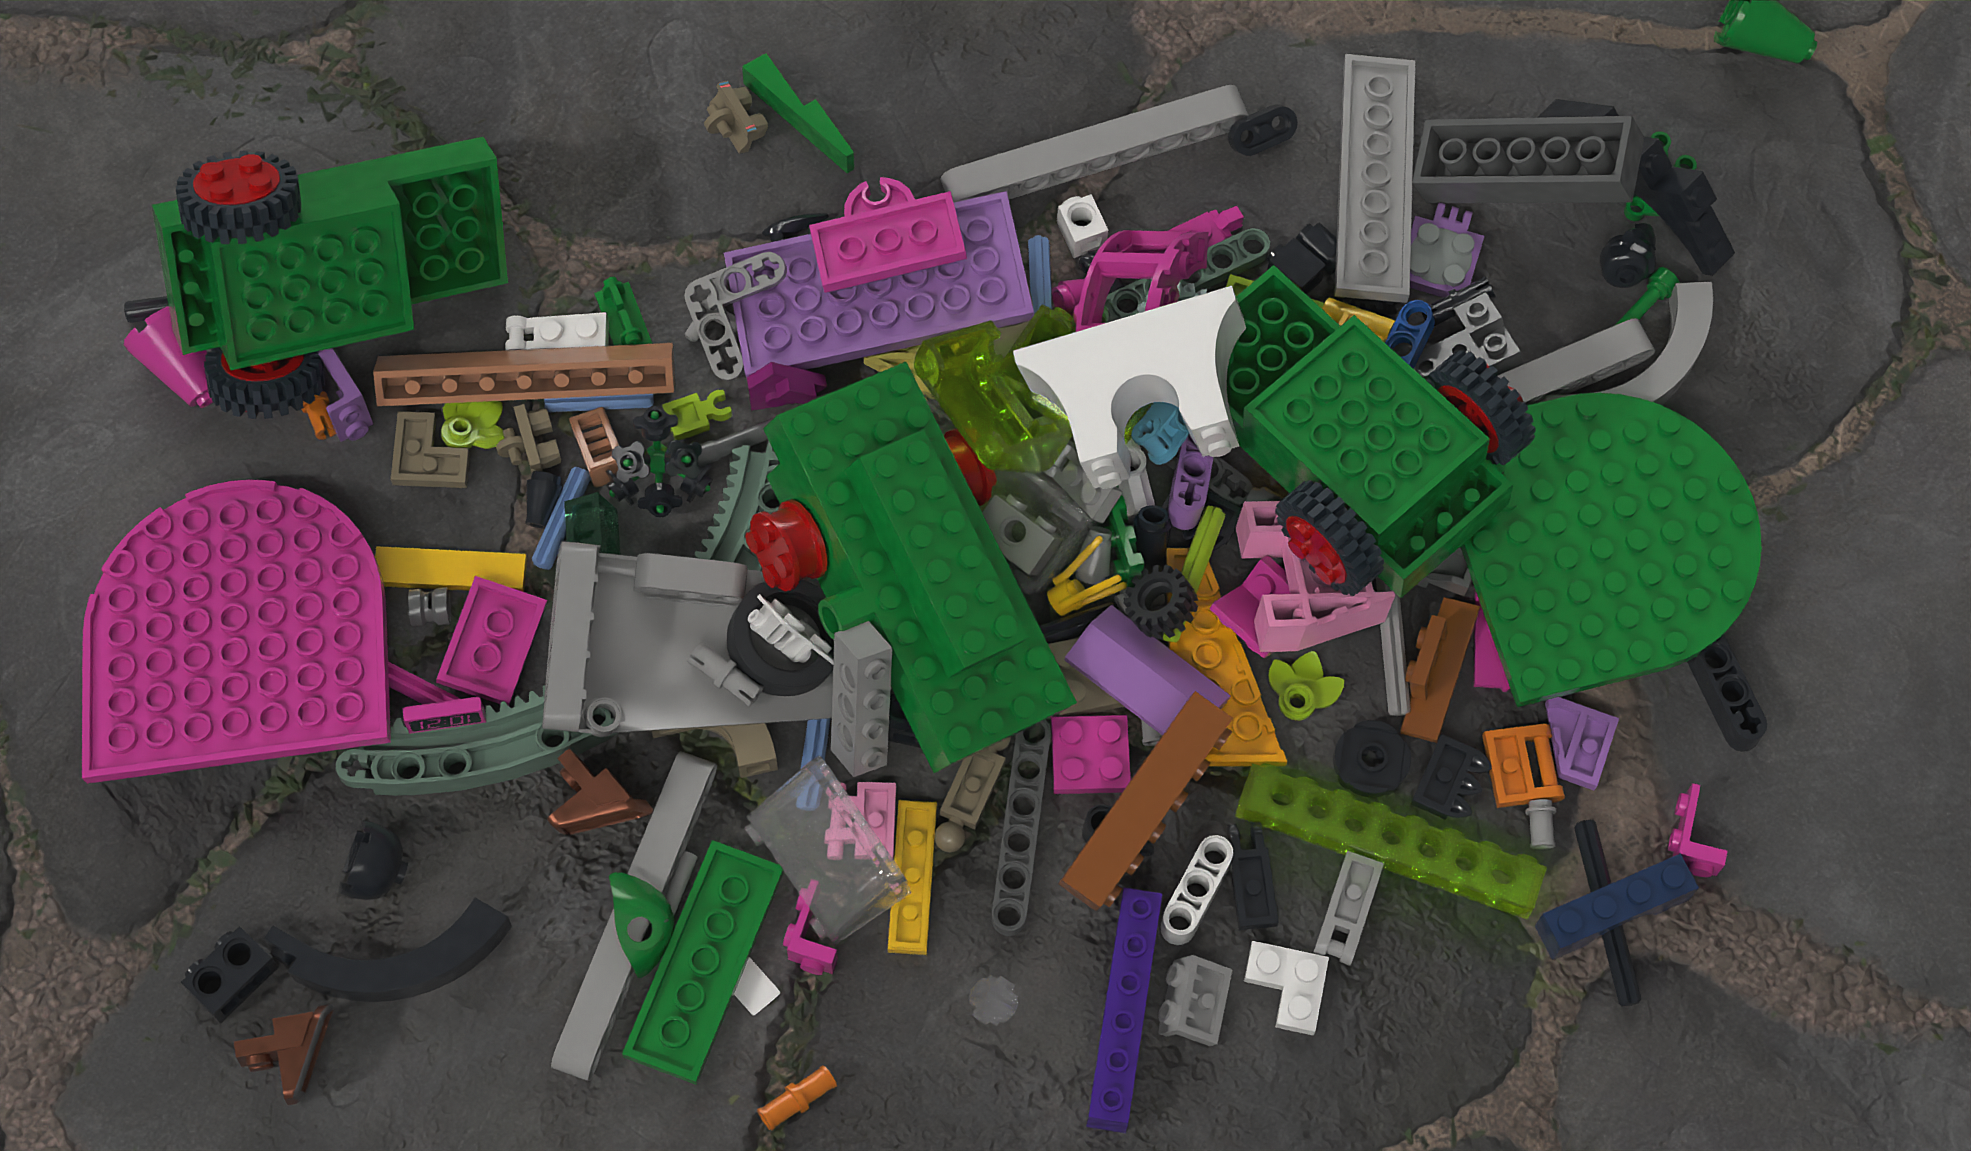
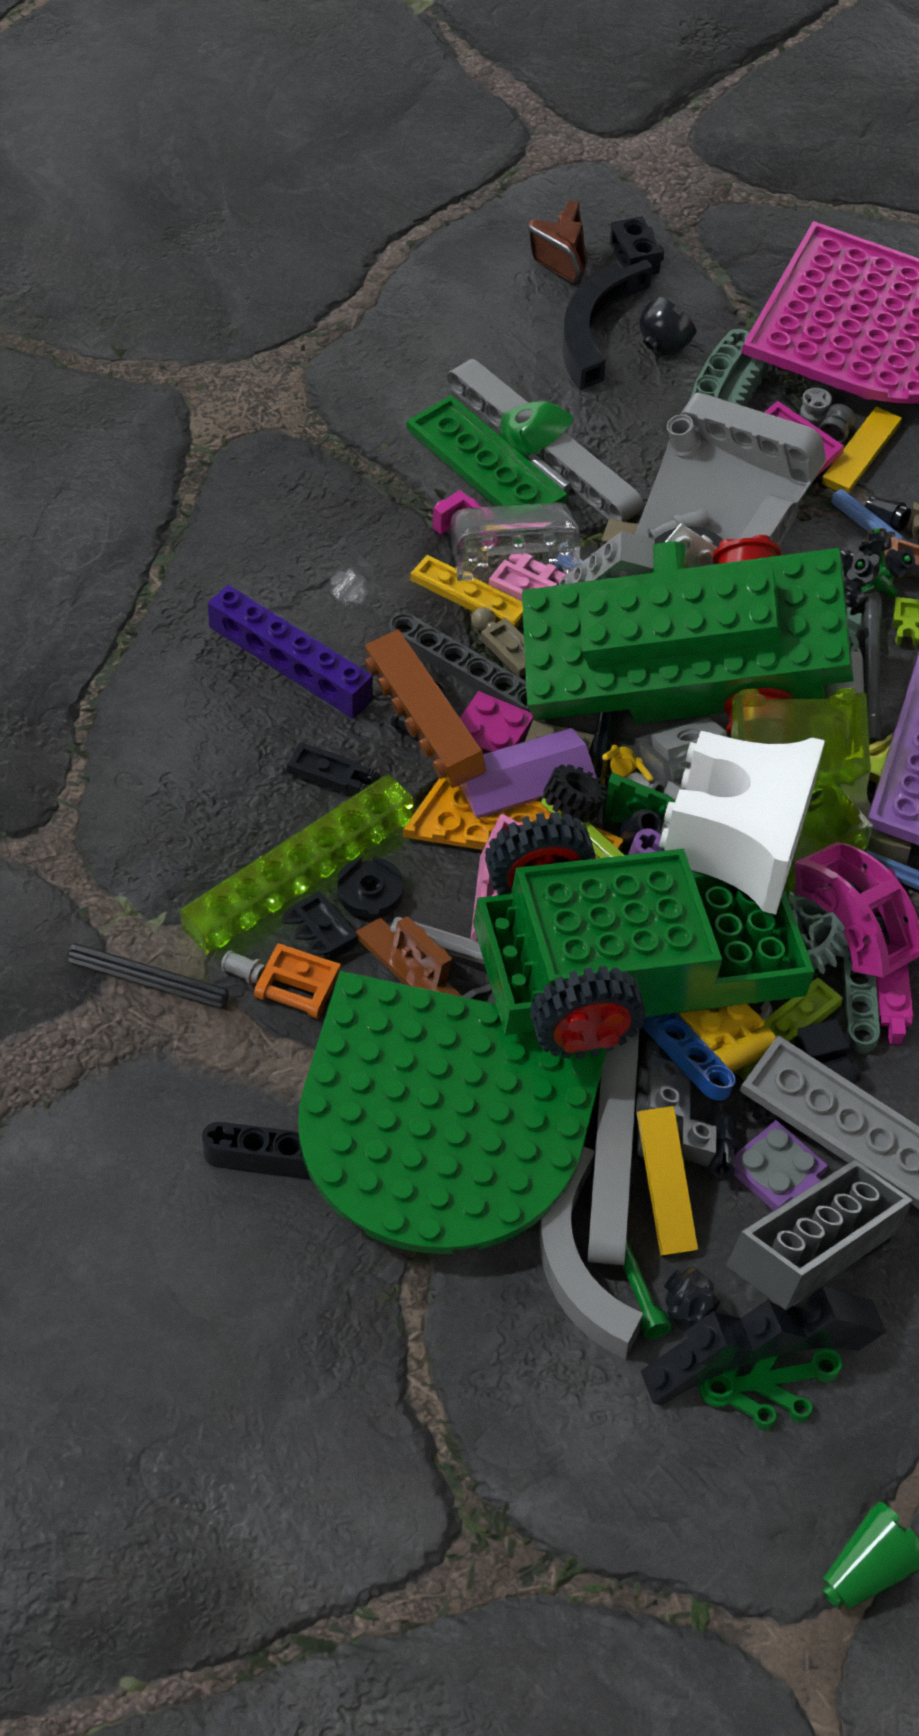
camera: 120 degrees right, 15 degrees down
dark pink axle [388,662,460,704] -> none
dark pink tile [403,697,486,734] -> none
copper piece [547,748,653,835] -> none
clear green brick [564,492,621,555] -> none
white sticker [734,957,780,1015] -> none
magenta plate [747,362,827,411] -> none
orange pin [757,1065,837,1131] -> none
light grey bracket [1158,955,1232,1046] -> none
white beam [1160,835,1233,945] -> none
white plate [1244,941,1329,1036] -> none
lime plate [1268,651,1344,721] -> none
light grey plate [1313,851,1384,966] -> none
dark blue arch [1535,853,1699,960] -> none
medium lavender wing [1545,697,1619,791] -> none
dark pink bracket [1668,783,1728,877] -> none
none -> yellow tile [636,1106,698,1256]
none -> light grey wheel [800,388,832,425]

